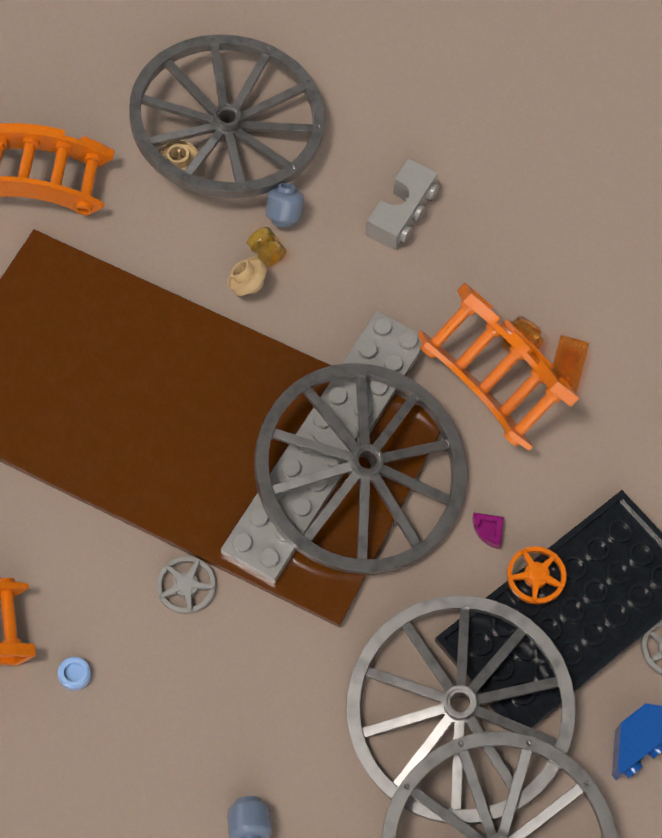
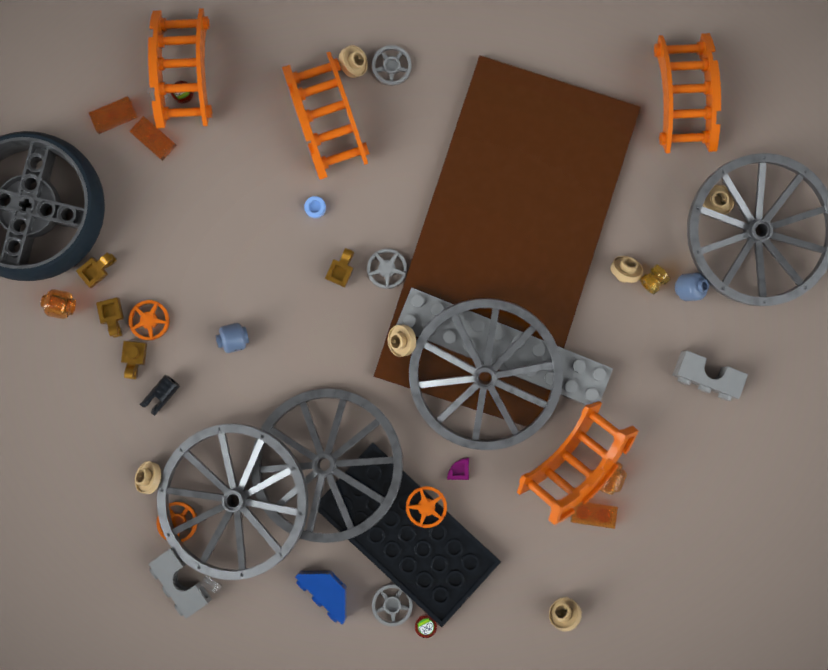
camera: 85 degrees right, 20 degrees up
none -> pearl gold plate [325,248,354,288]
none -> tan plate [388,324,416,357]

